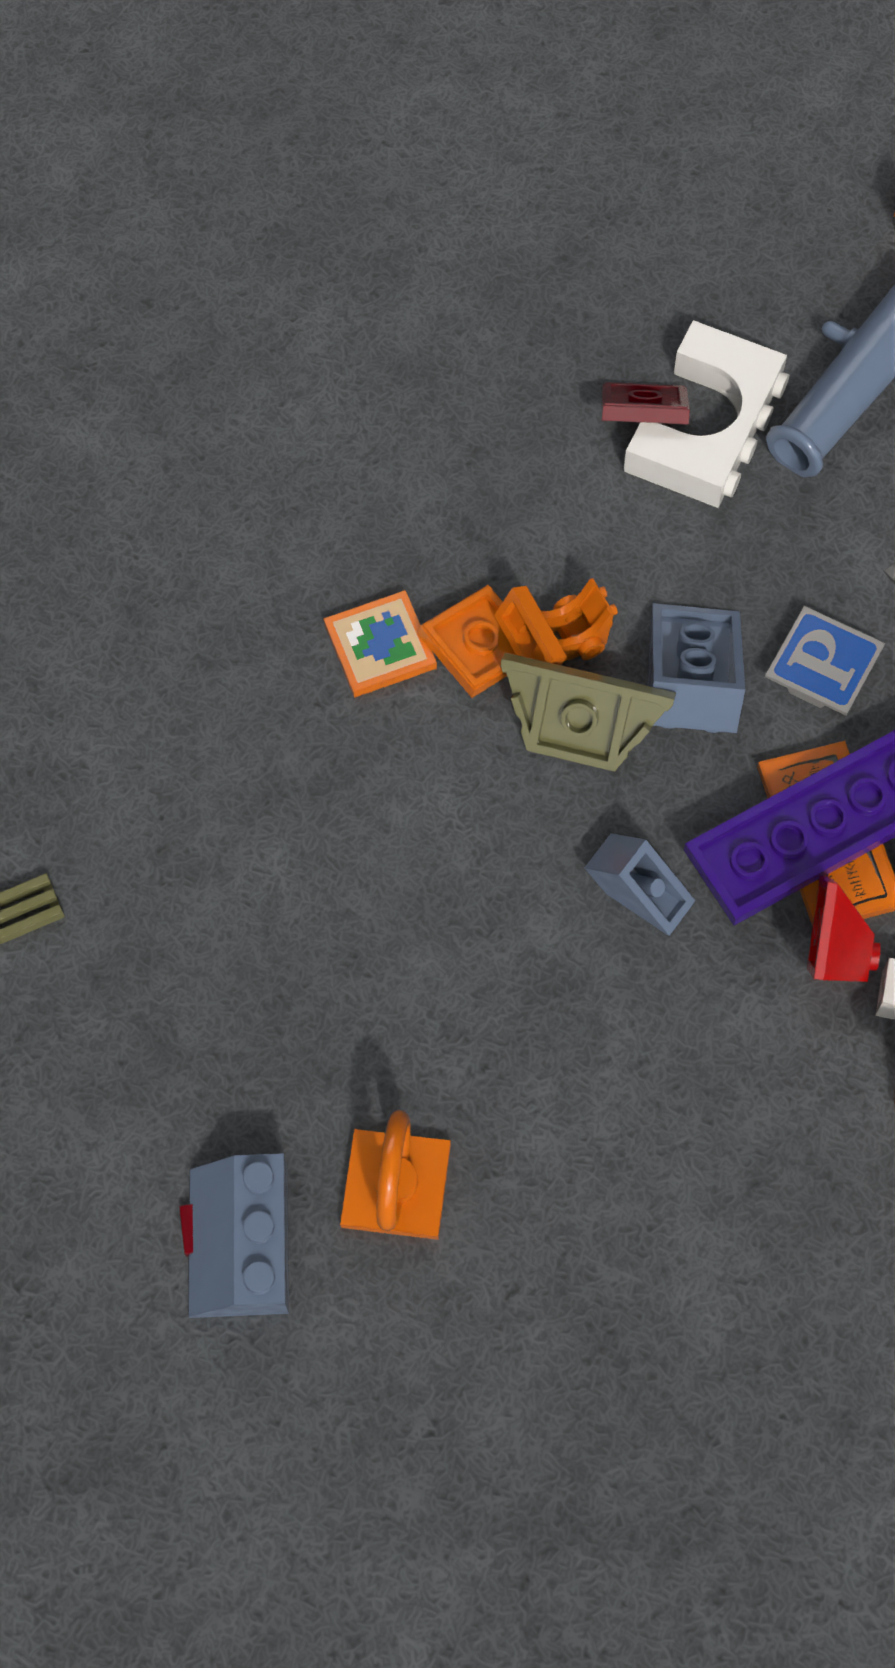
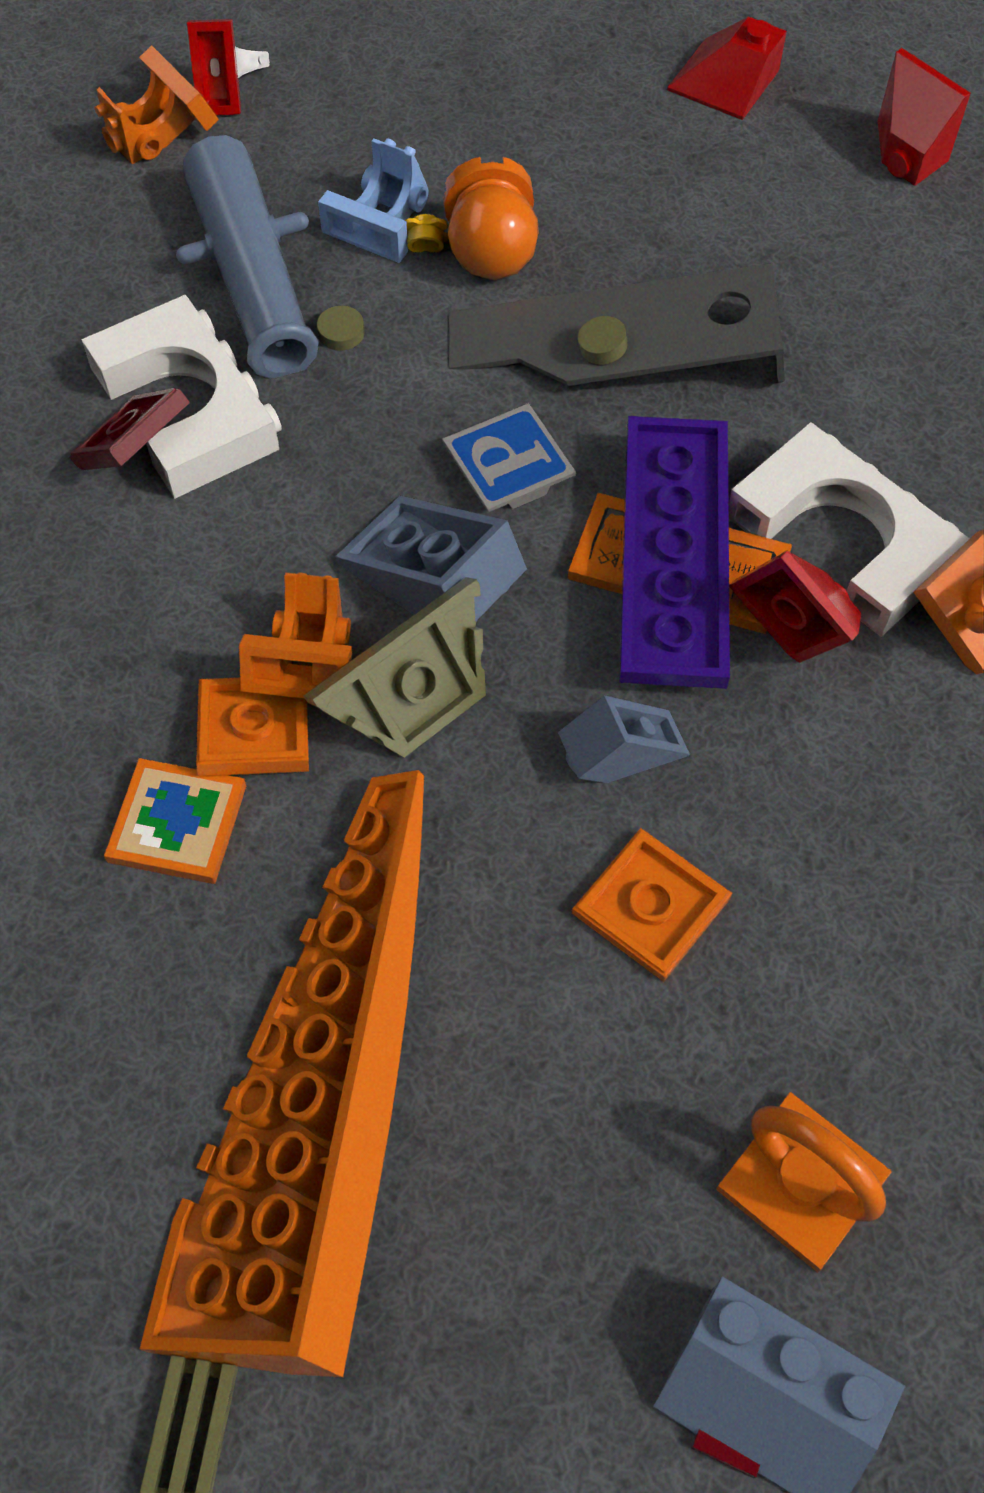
camera: 60 degrees left, 5 degrees down
none -> orange wedge [140,770,424,1377]
none -> olive tile [317,306,365,351]
none -> orange tile [572,828,732,982]

